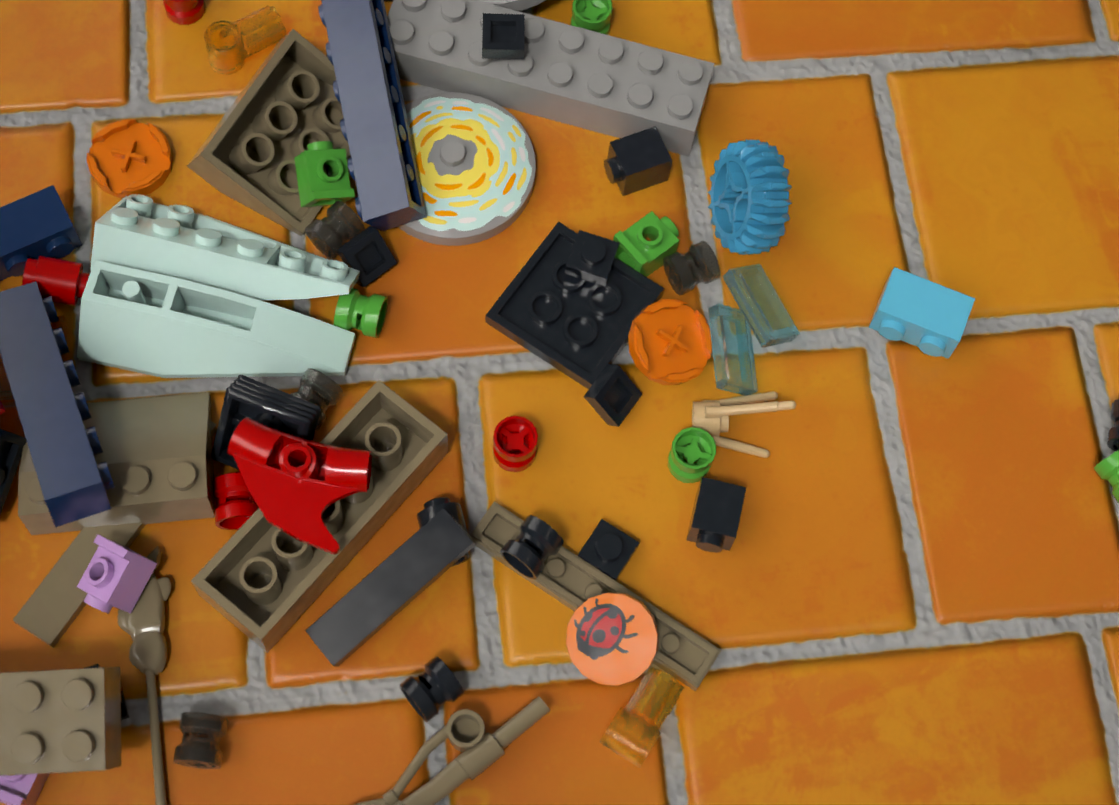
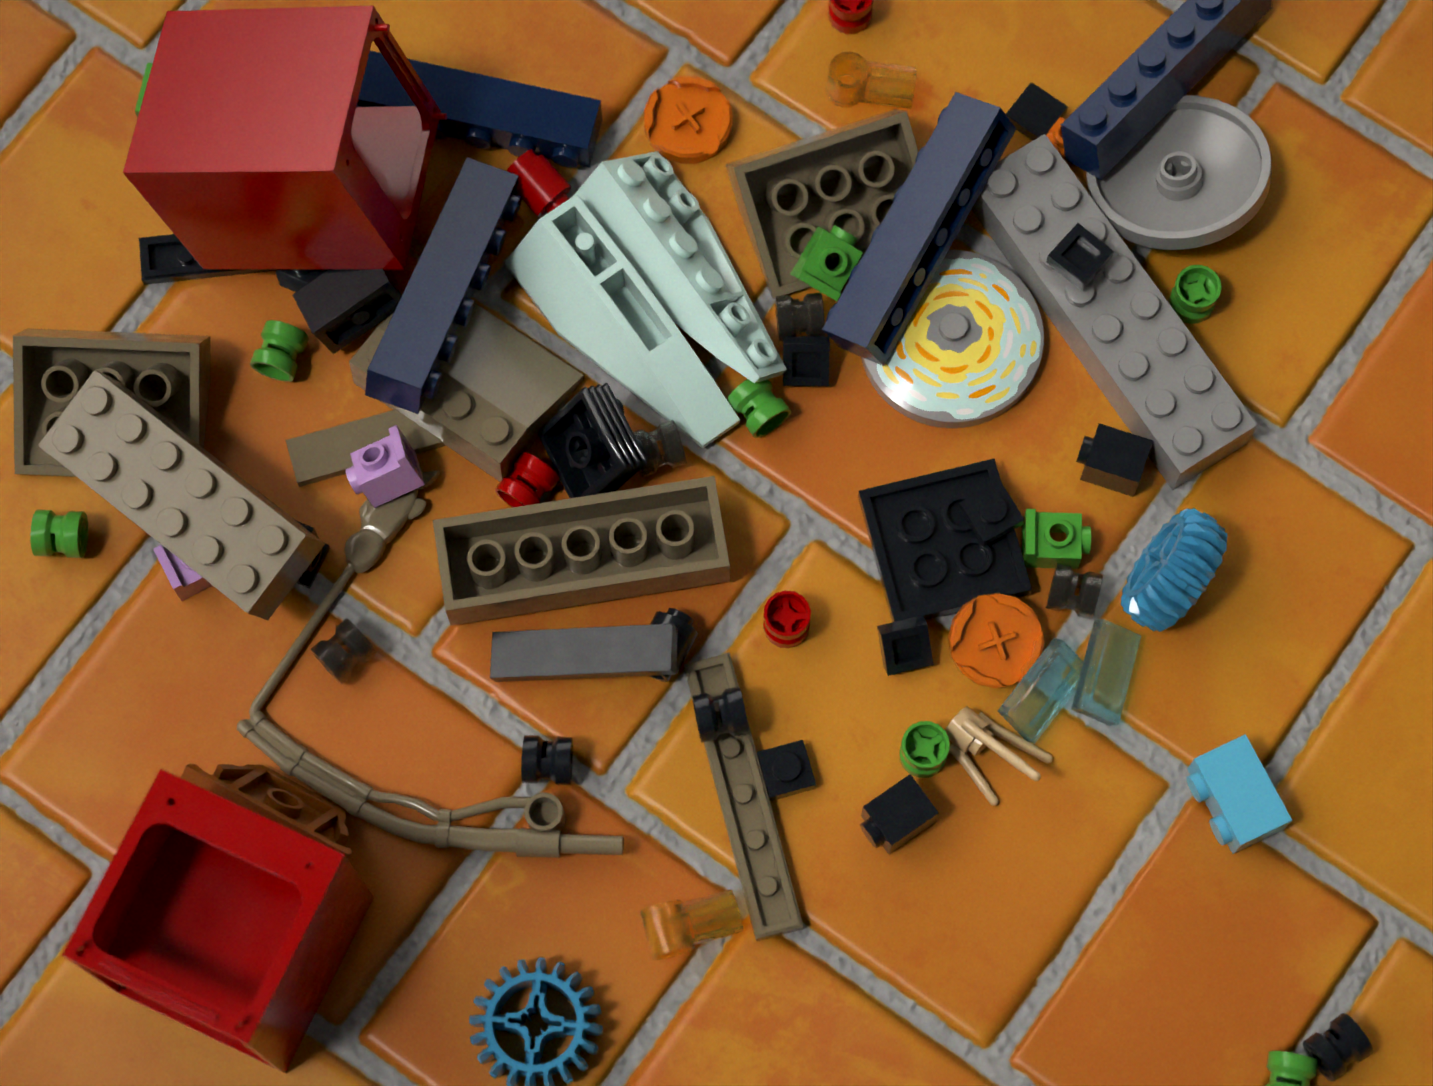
camera: 50 degrees right, 5 degrees up
red pin [228,417,372,554] -> none
tile [566,592,659,686] -> none

